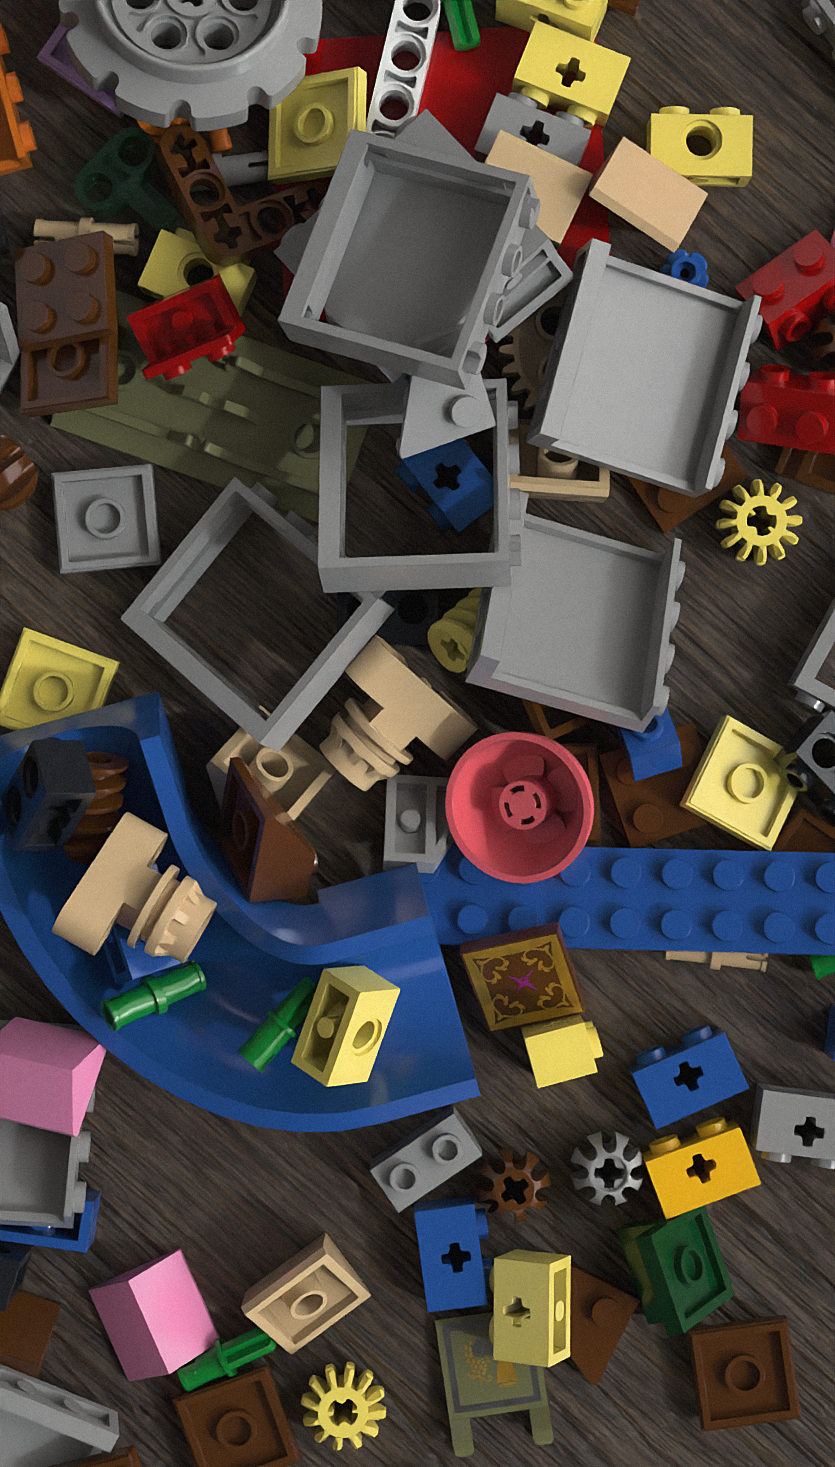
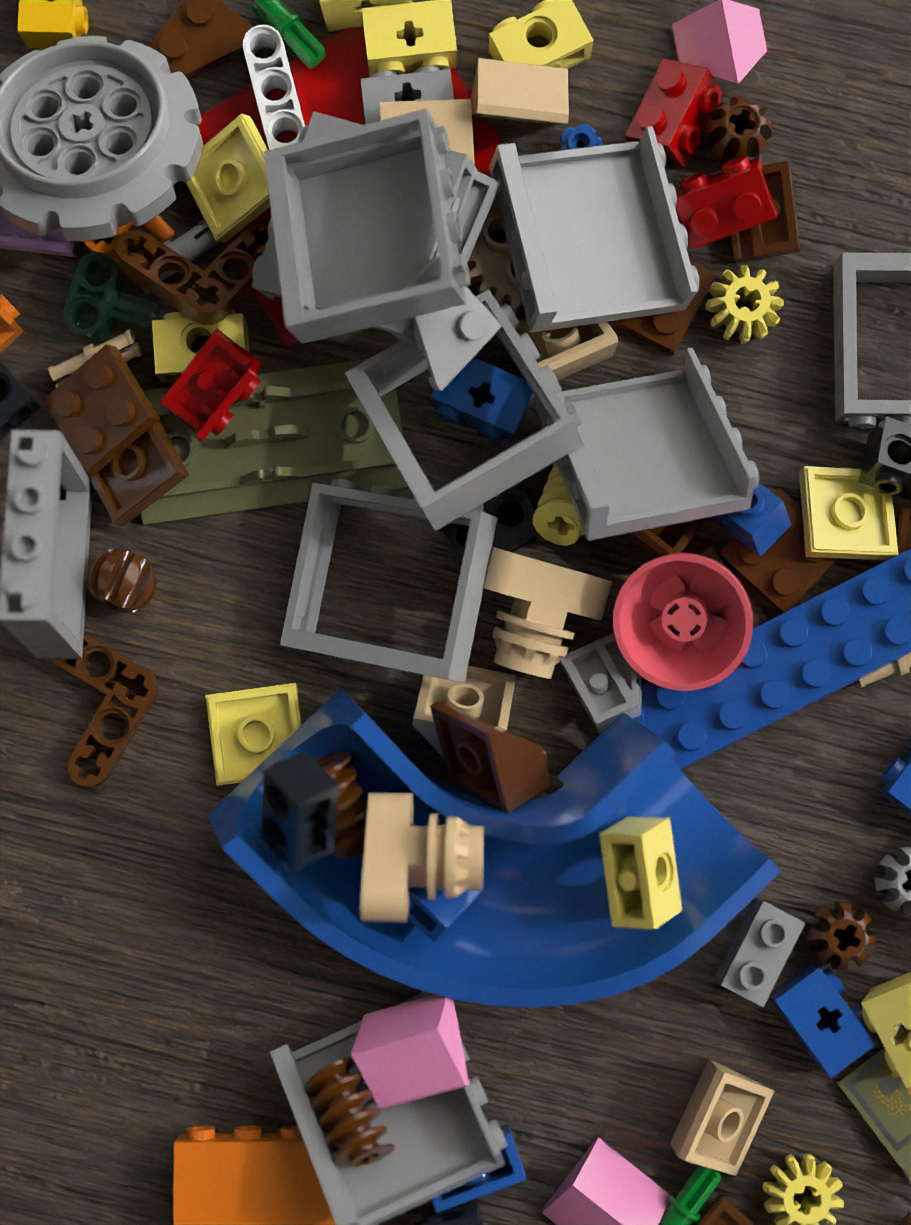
camera: 30 degrees left, 5 degrees down
light grey plate [51,464,162,574] -> none
green pin [100,960,207,1032] -> none
green axle [237,977,318,1073] -> none
tile [460,922,586,1033] -> none
light yellow brick [521,1014,603,1088] -> none

